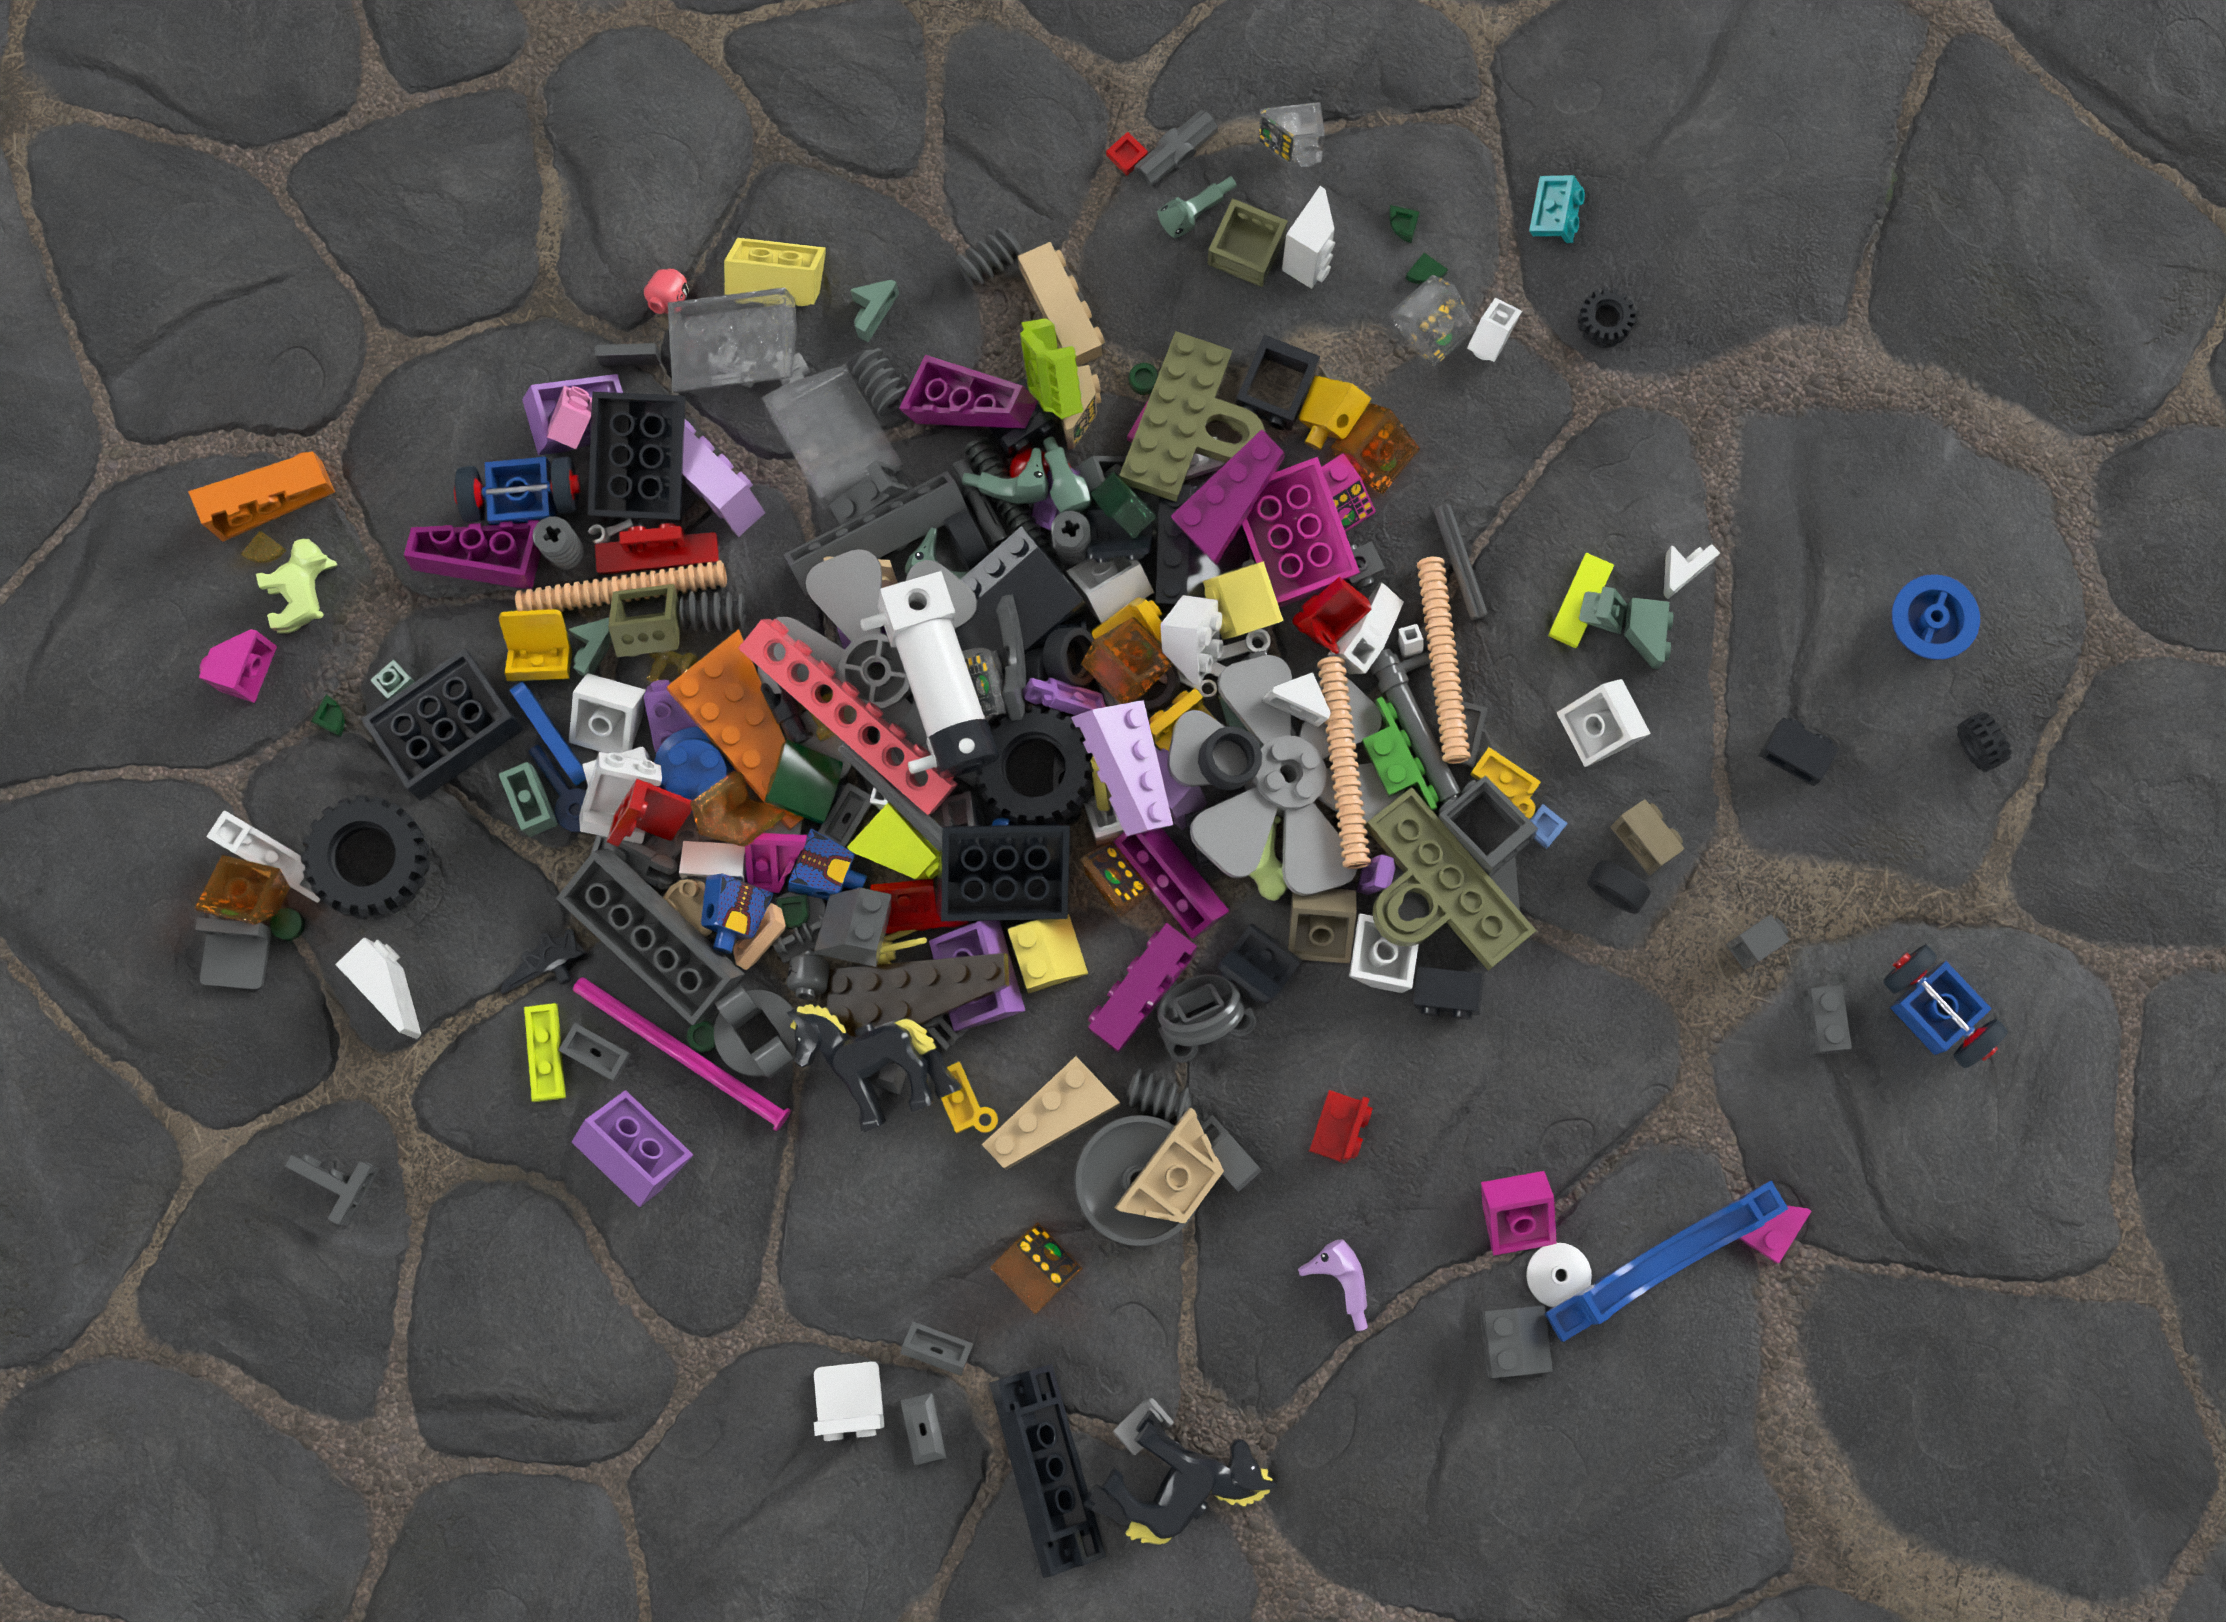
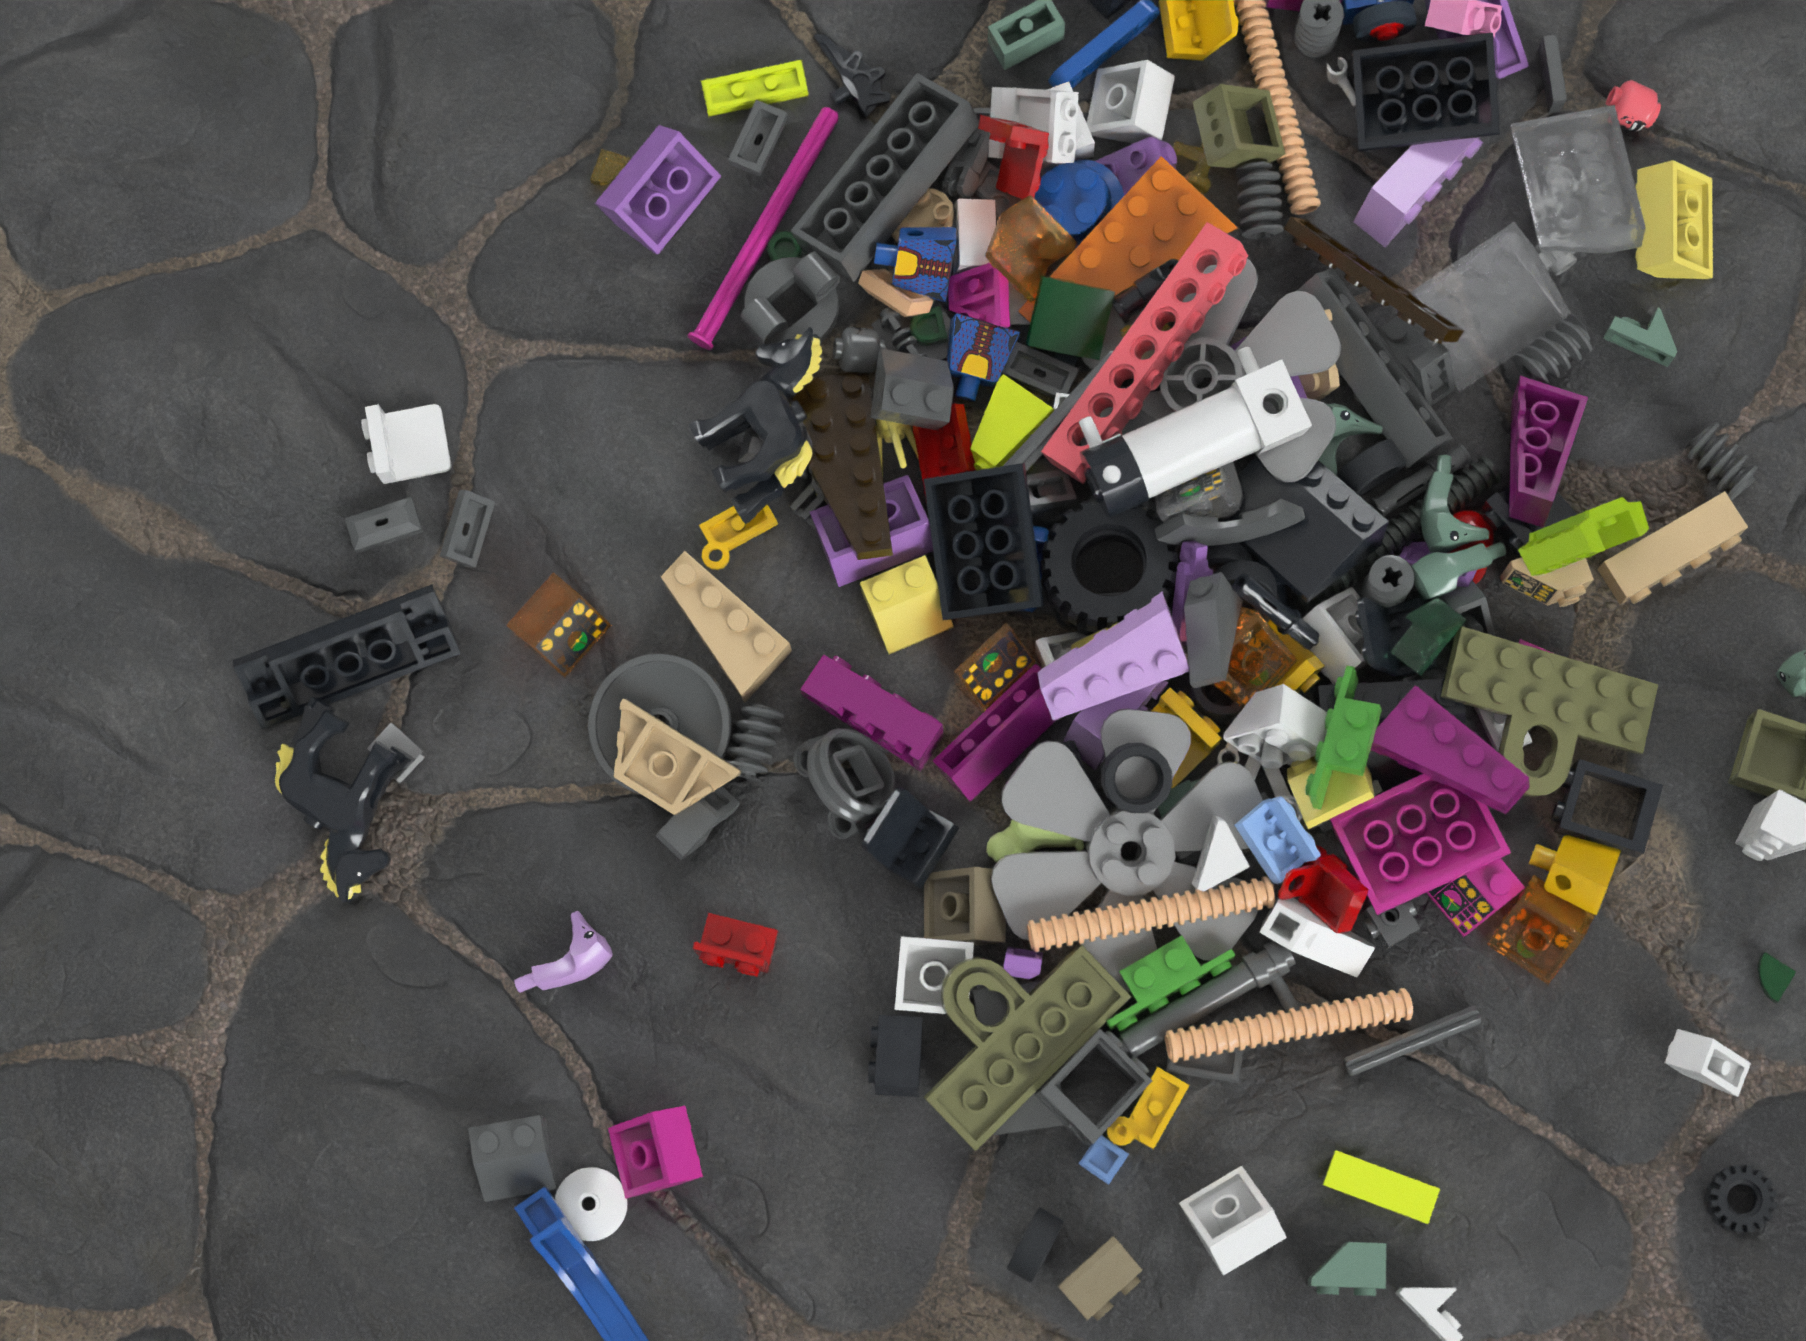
camera: 90 degrees right, 0 degrees up
dark blue piece [528,745,587,832] -> none
sand green slope [568,618,613,677] -> none
red bracket [595,523,719,575] -> none
dark green tile [1129,363,1159,395] -> none
clear slope [1389,275,1477,367] -> none
white piece [1397,624,1423,660] -> none
sand green slope [1579,587,1627,634] -> none
none -> clear yellow tile [590,149,631,185]
none -> dark grey slope [1184,572,1242,688]
none -> black axle [1232,573,1320,650]
none -> light blue bracket [1234,796,1321,884]
none -> dark brown plate [1284,217,1464,344]
none -> bright green bracket [1306,666,1382,810]

